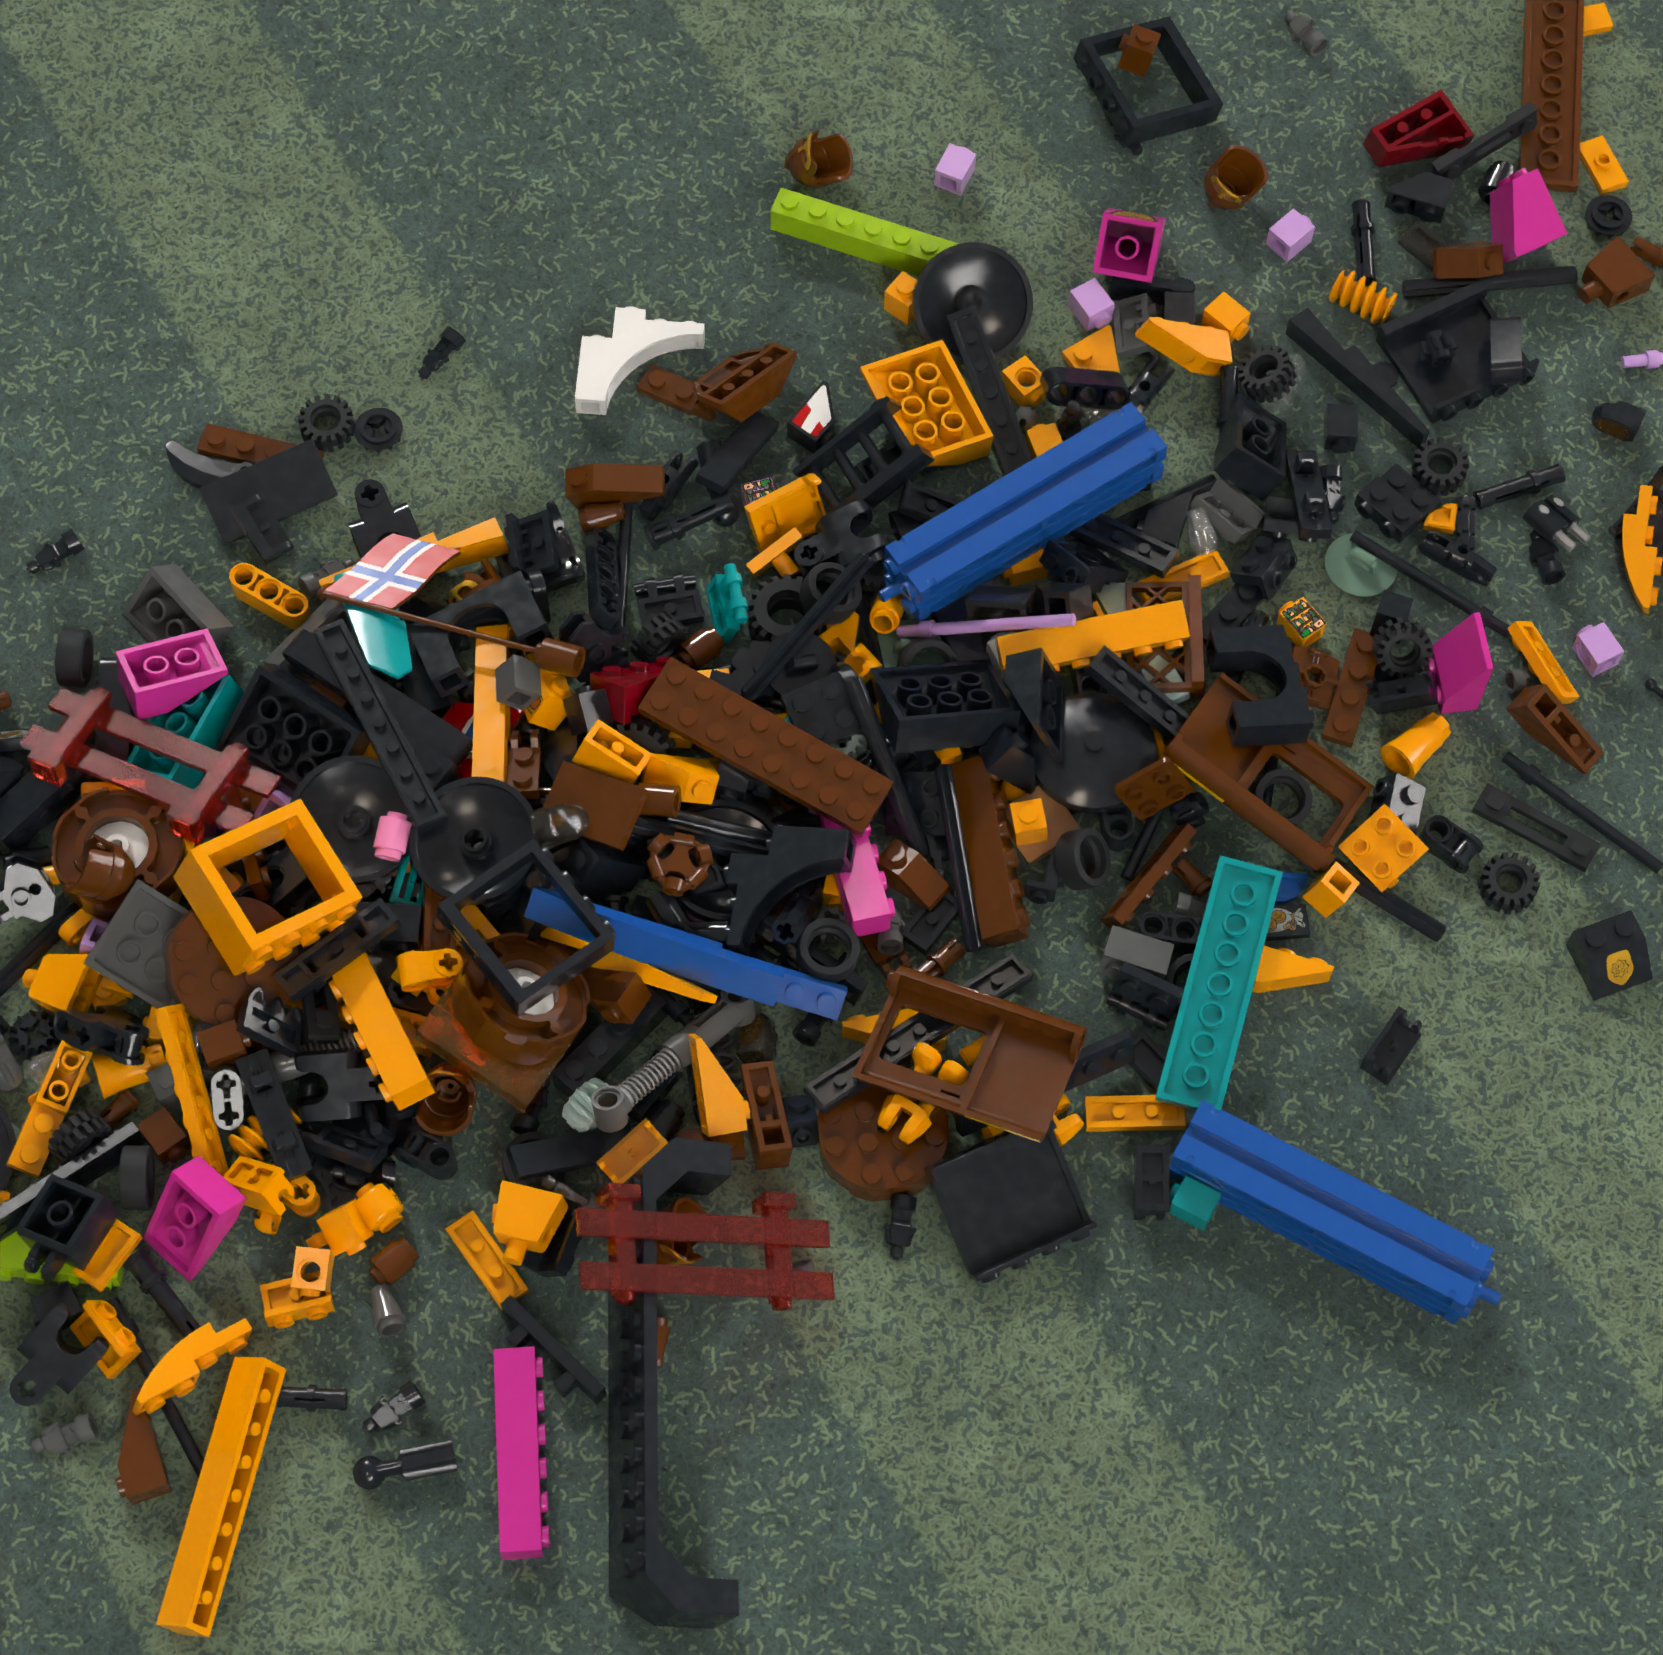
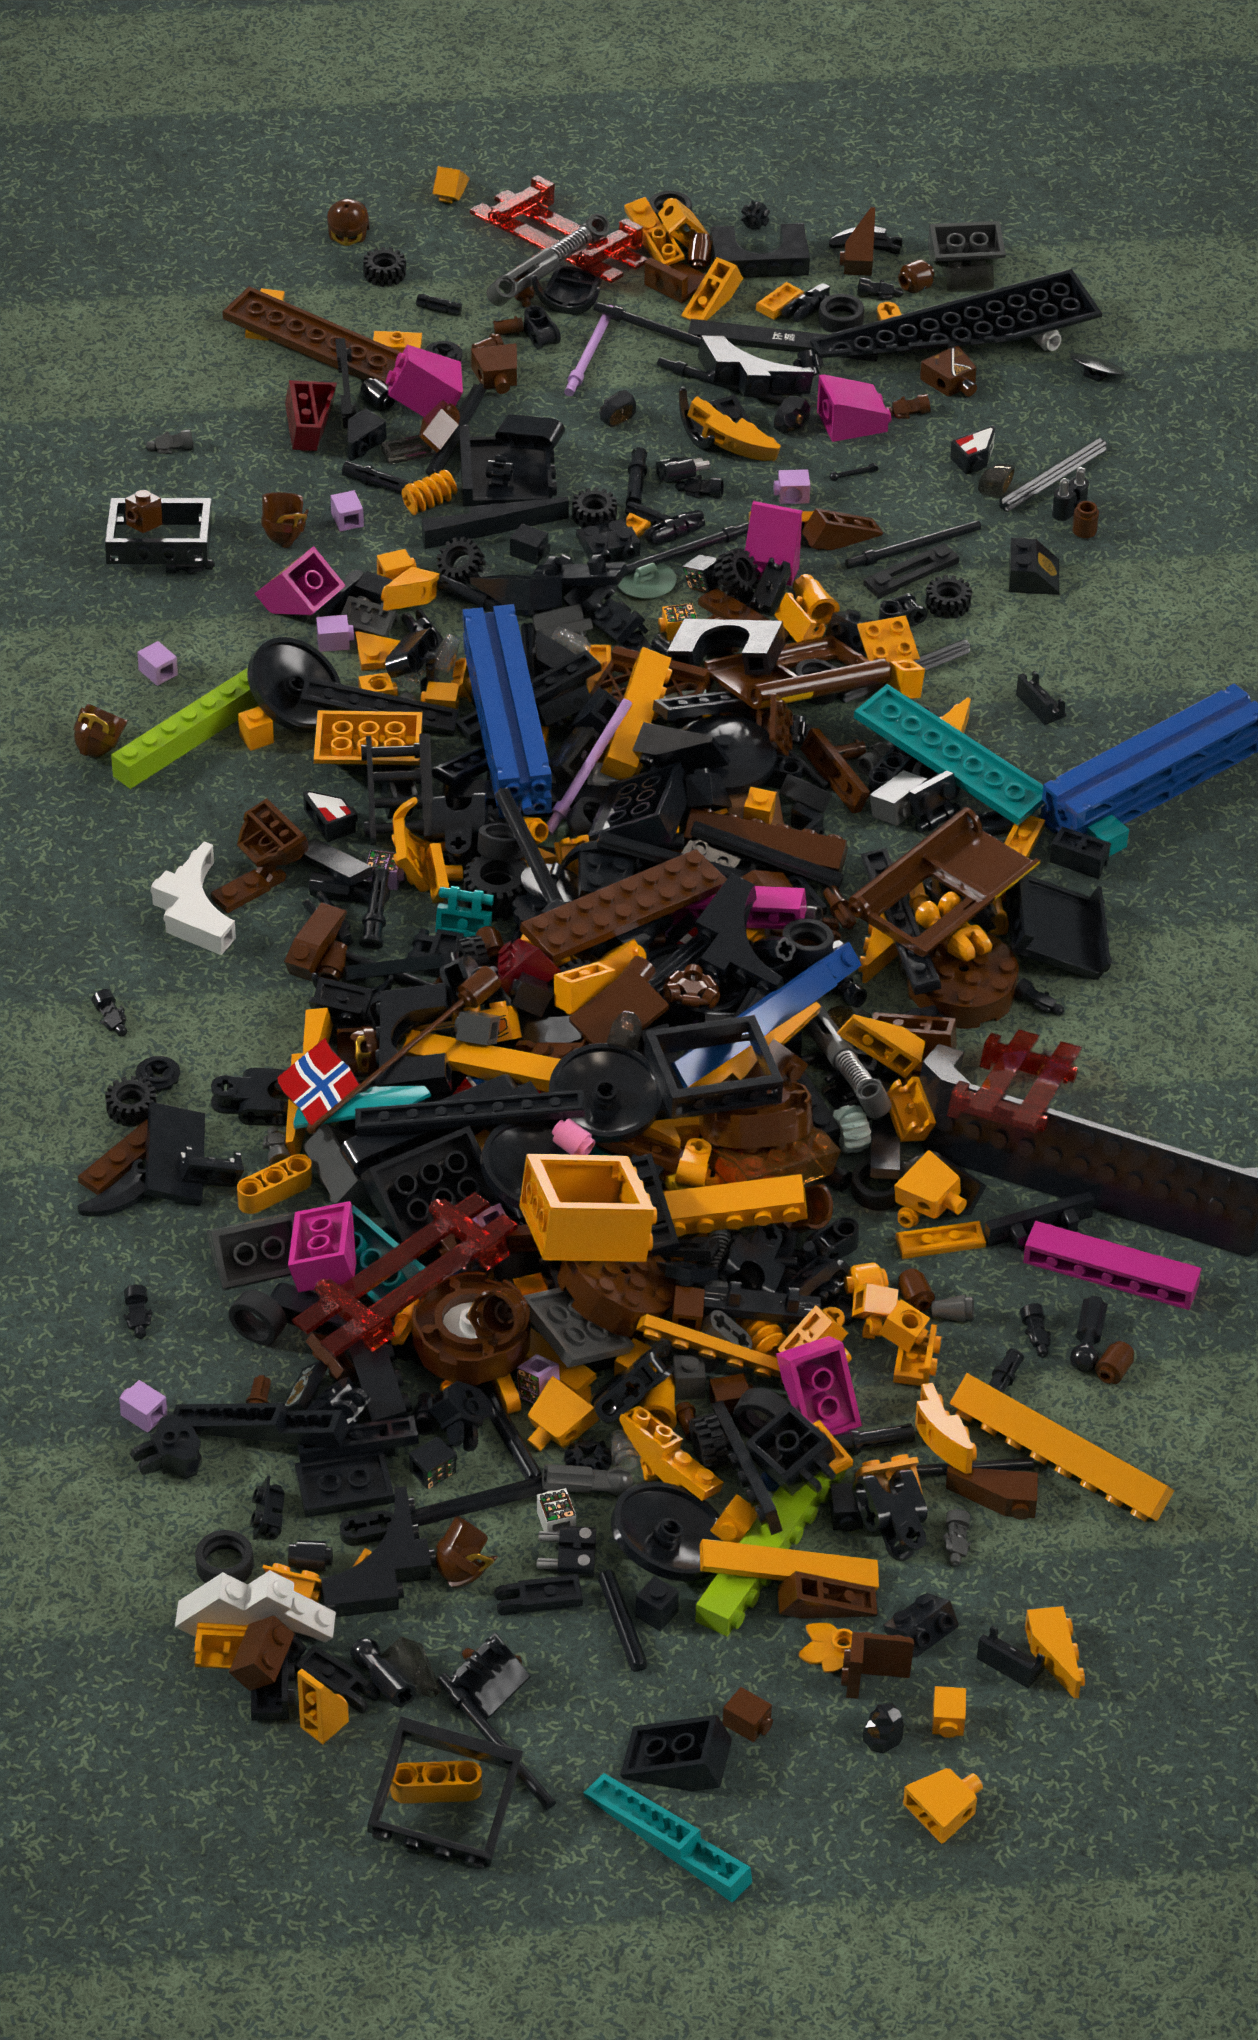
camera: 65 degrees left, 20 degrees down
none -> light orange hinge [775,593,826,642]
none -> reddish brown brick [1095,1341,1135,1384]

